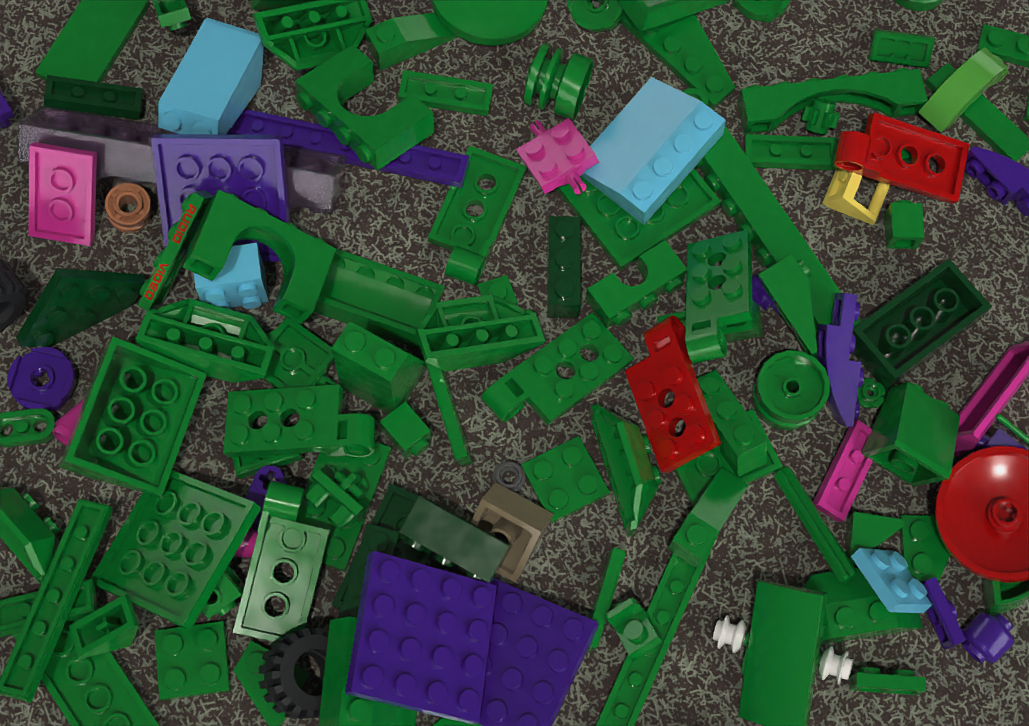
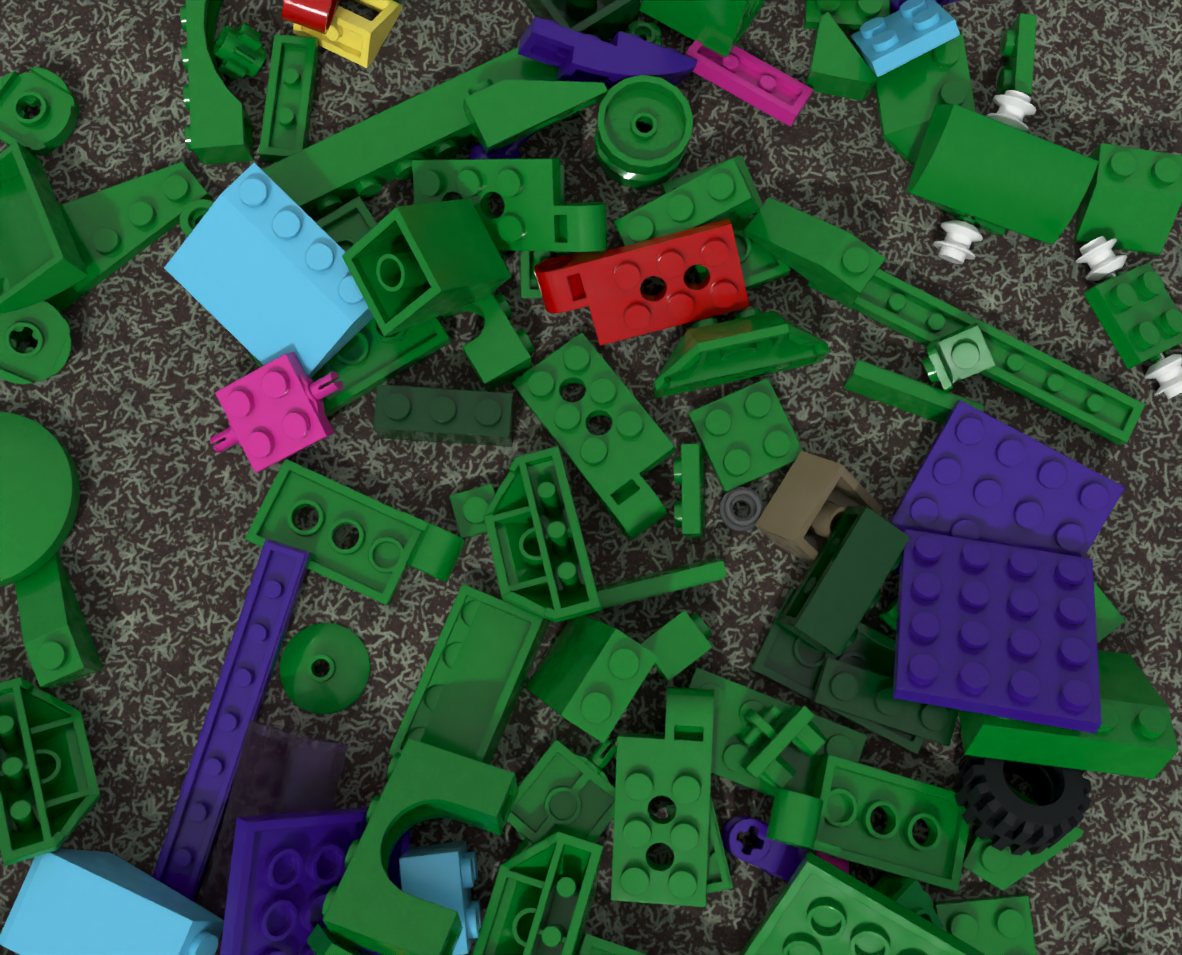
camera: 85 degrees left, 10 degrees up
green arch [295,44,434,171] -> none
green plate [398,70,493,116] -> none
green wheel [523,42,594,121] -> none
green axle [774,467,857,583] -> none
none -> green dish [280,623,370,714]
none -> green slope [342,198,512,337]
none -> green plate [674,443,706,539]

